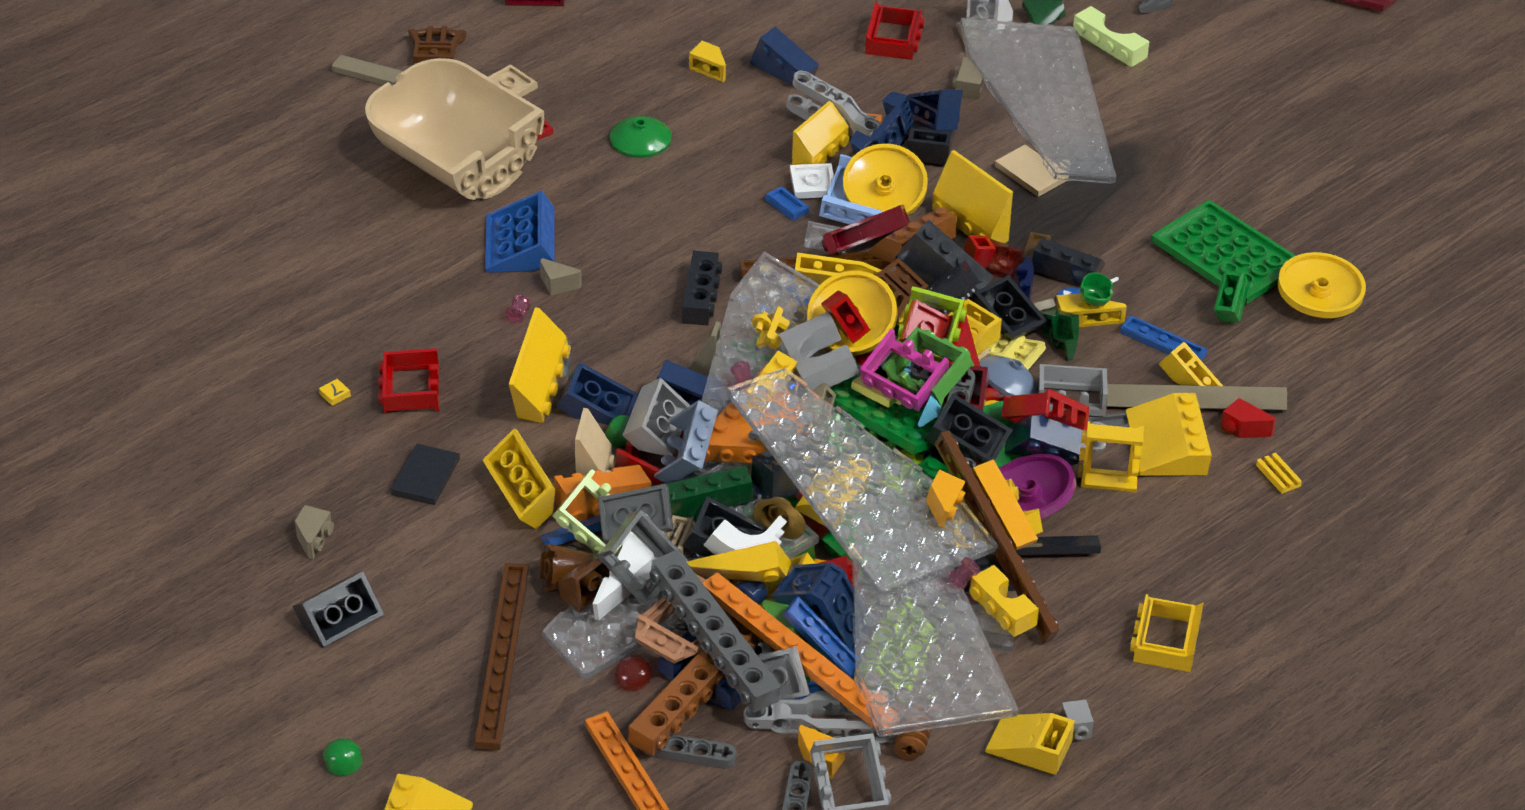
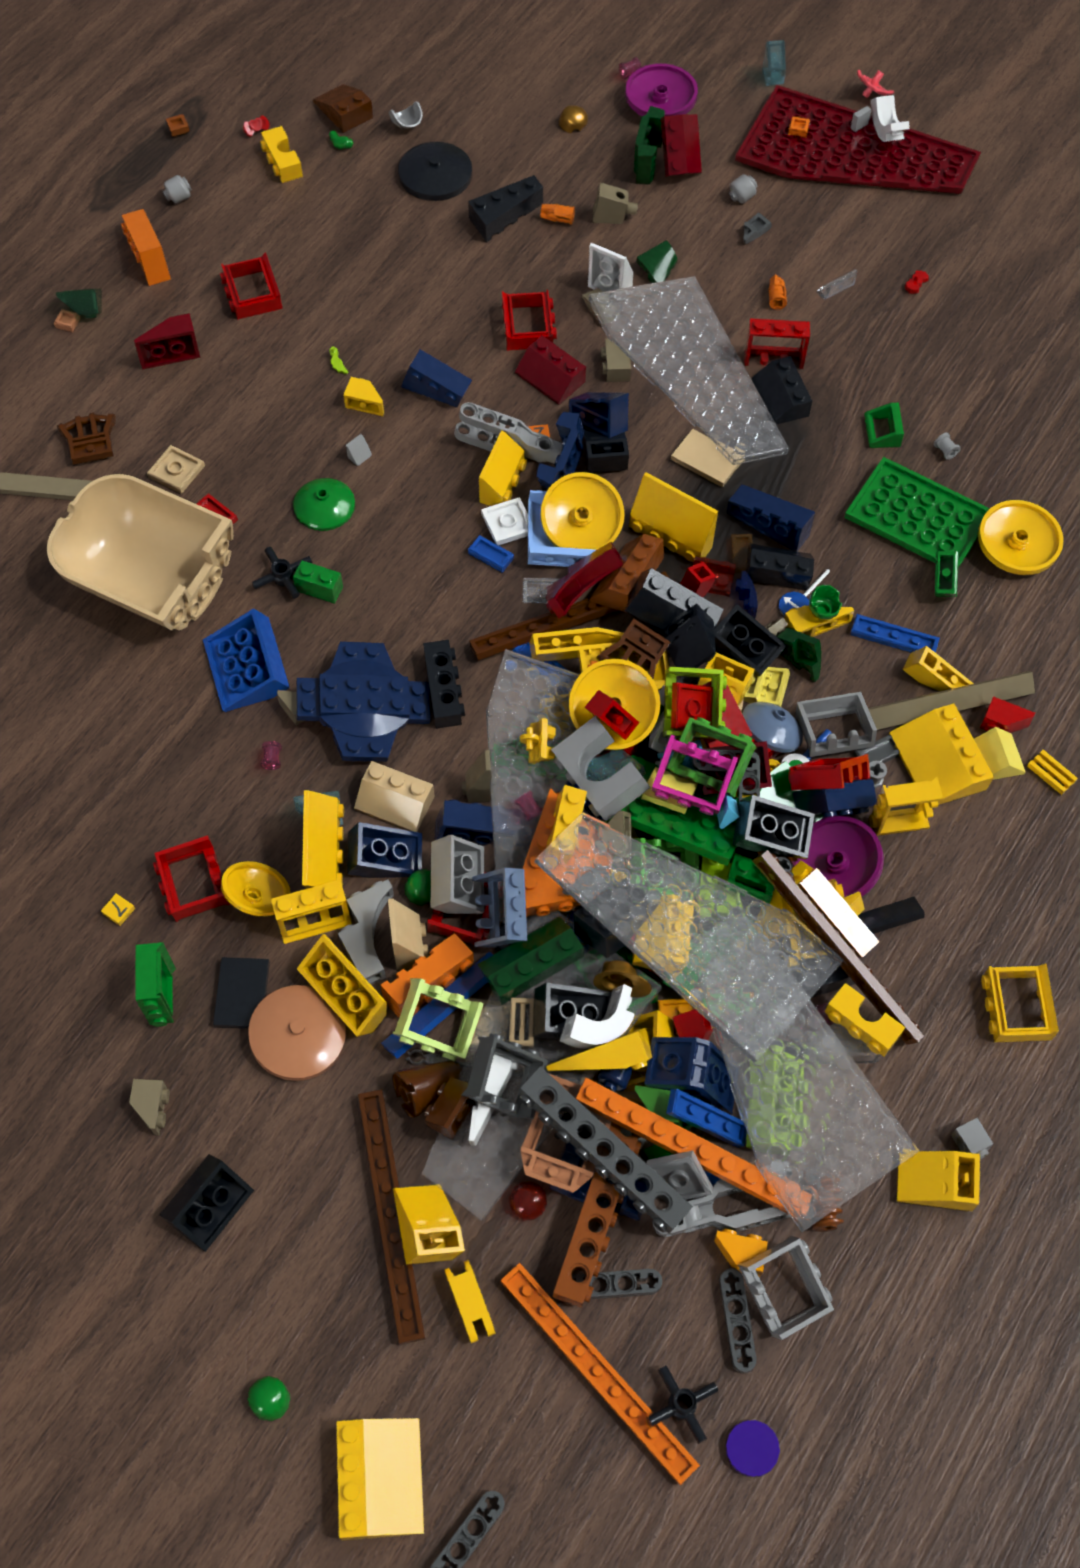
camera: 15 degrees left, 20 degrees up
dark grey tile [598,484,674,544] -> none
light orange slope [926,470,966,528] -> none
clear pink bush [948,557,980,589] -> none
yellowish green arch [1073,6,1149,67] -> none
none -> green window [135,942,176,1027]
none -> yellow dish [221,861,290,916]
none -> nougat dish [248,985,346,1081]
none -> black bar [251,547,312,599]
none -> yellow window [271,879,352,944]
none -> green brick [293,560,343,604]
none -> dark blue plate [296,642,431,762]
none -> lime piece [329,346,348,374]
none -> light grey arch [338,879,394,985]
none -> light grey slope [346,434,372,466]
none -> tan slope [354,761,435,832]
none -> yellow slope [393,1185,465,1265]
none -> yellow piece [444,1260,496,1344]
none -> dark red slope [515,335,586,405]
none -> dark blue wedge [726,484,815,551]
none -> red window [744,318,810,369]
none -> black slope [751,356,812,426]
none -> orange hinge [769,274,787,310]
none -> clear slope [817,269,858,300]
none -> green tile [864,402,904,448]
none -> red piece [905,270,929,294]
none -> light grey bush [934,433,961,460]
none -> light yellow slope [974,727,1025,780]

